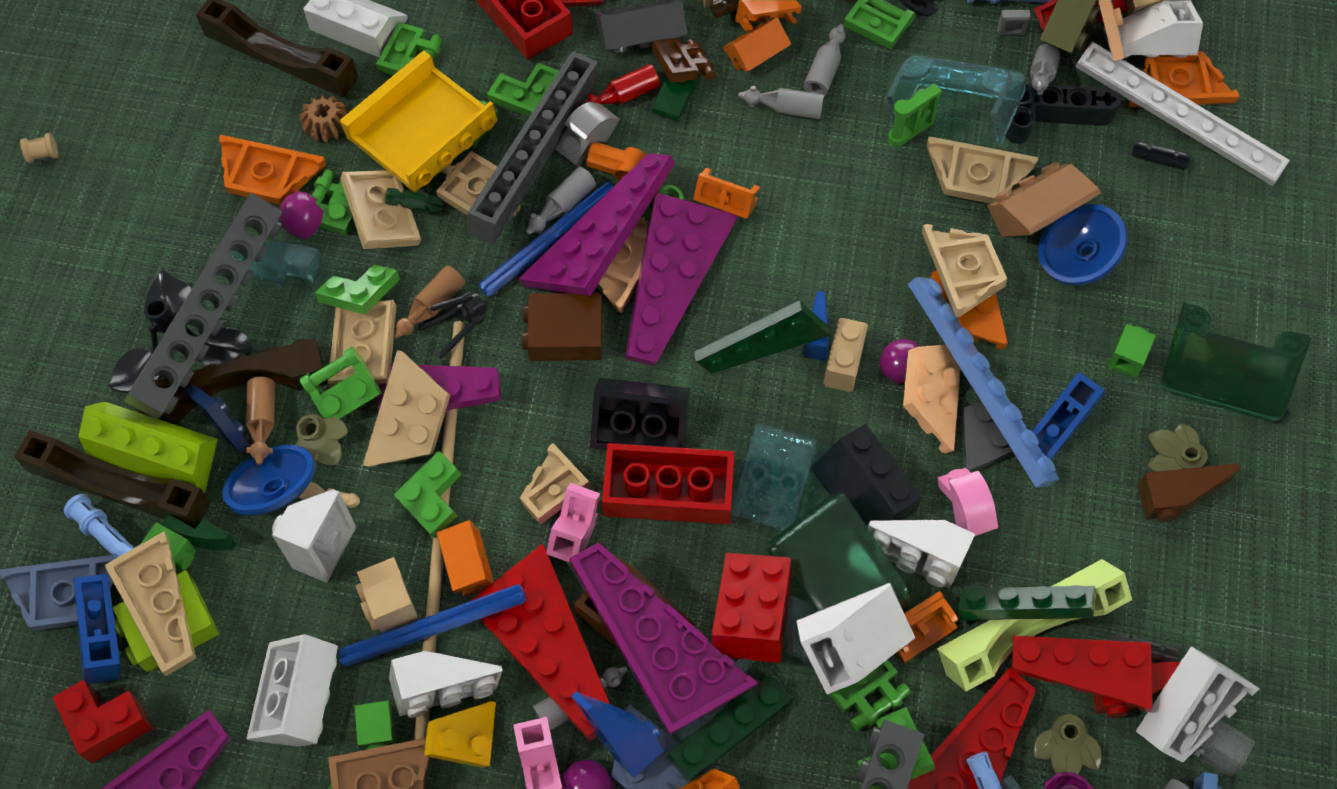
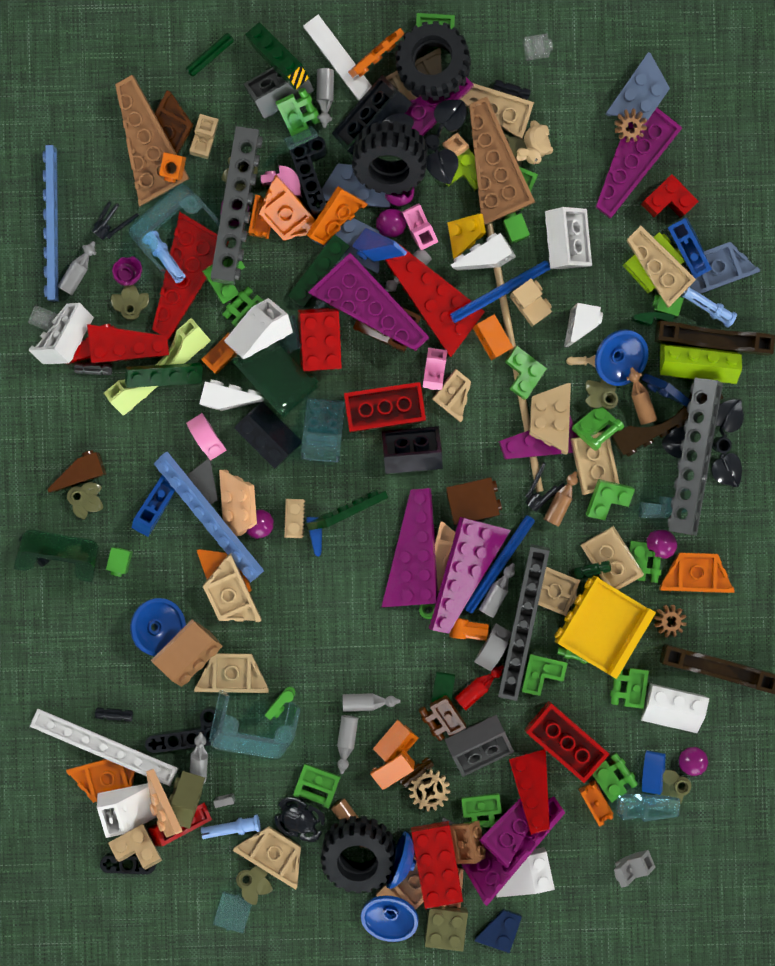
camera: 165 degrees right, 25 degrees up
orange hinge [693,168,761,219] -> none

